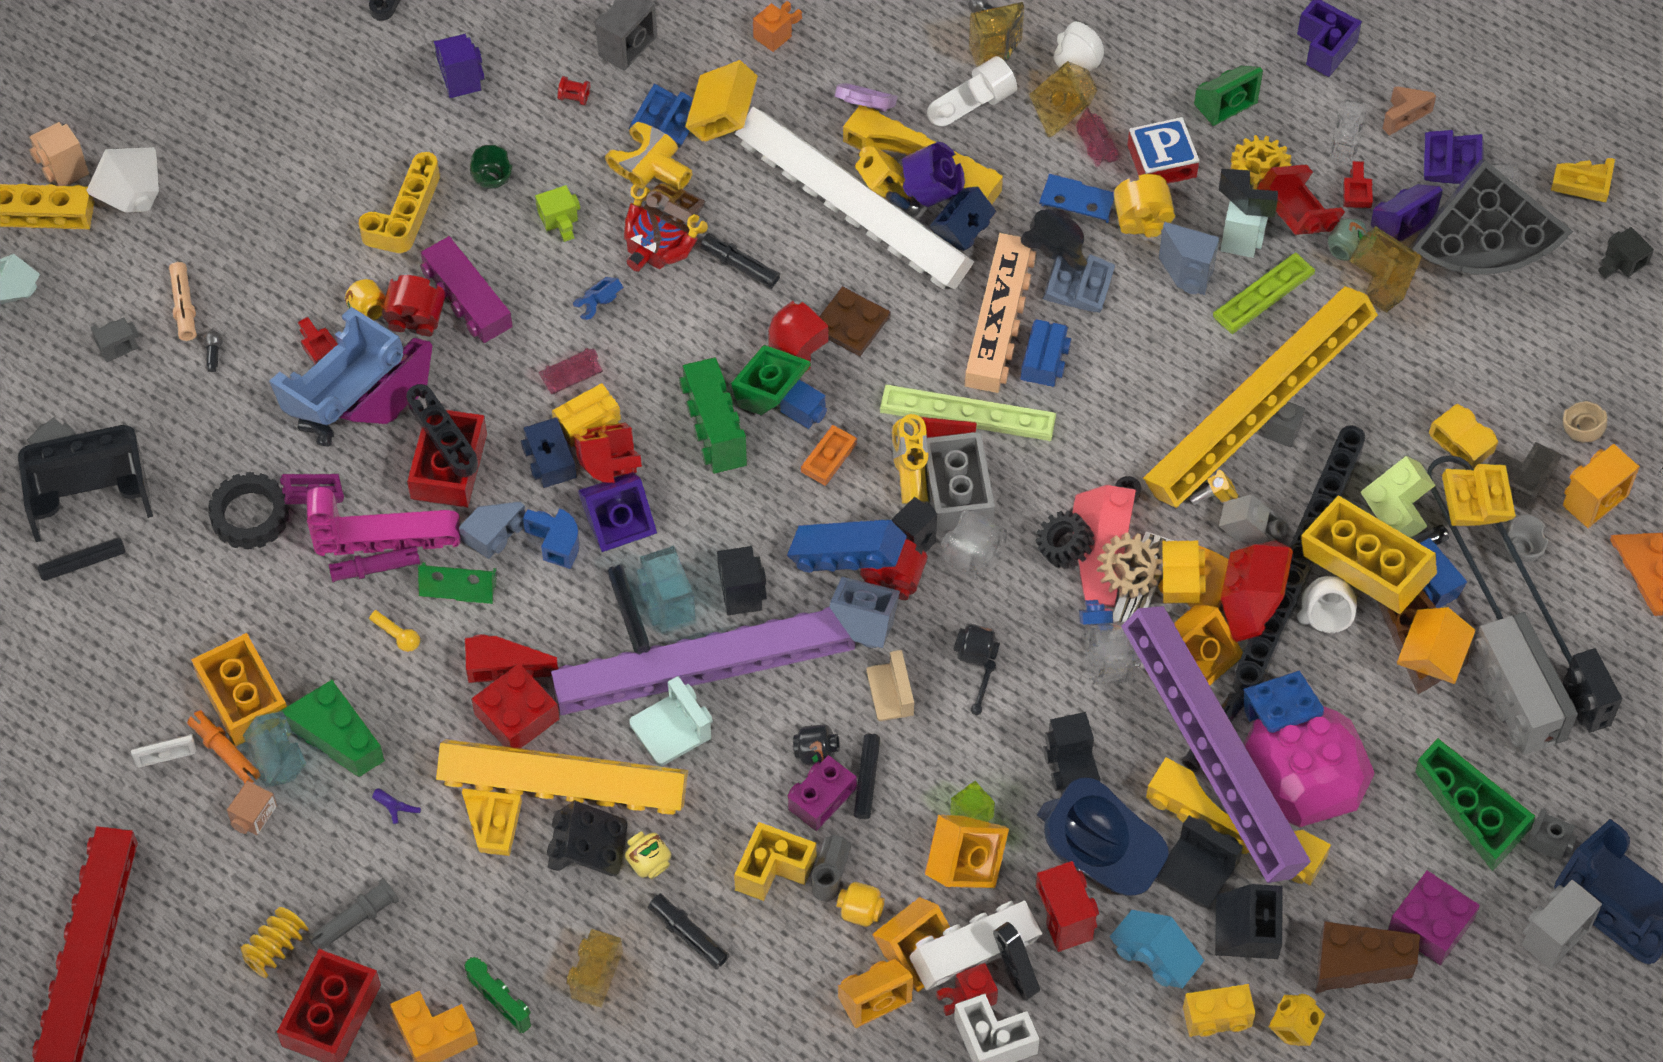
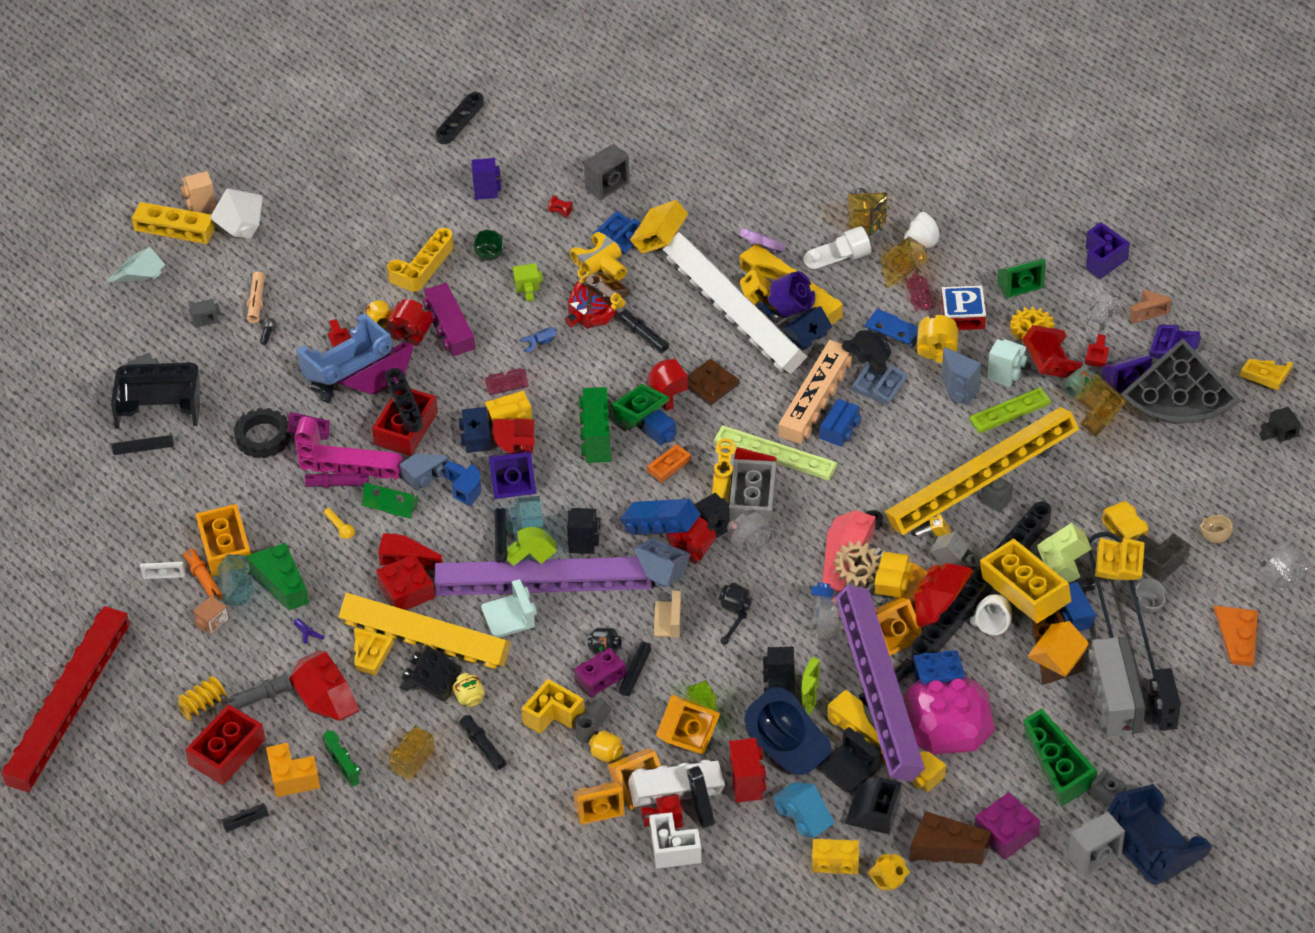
camera: 15 degrees right, 10 degrees down
orange brick [753,1,802,52] -> none
black tyre [1036,511,1094,569] -> none
black slope [1219,168,1278,217] -> none
light orange brick [1562,444,1640,528] -> none
none -> red wedge [289,650,359,721]
none -> lime brick [507,527,557,566]
none -> lime slope [801,657,820,716]

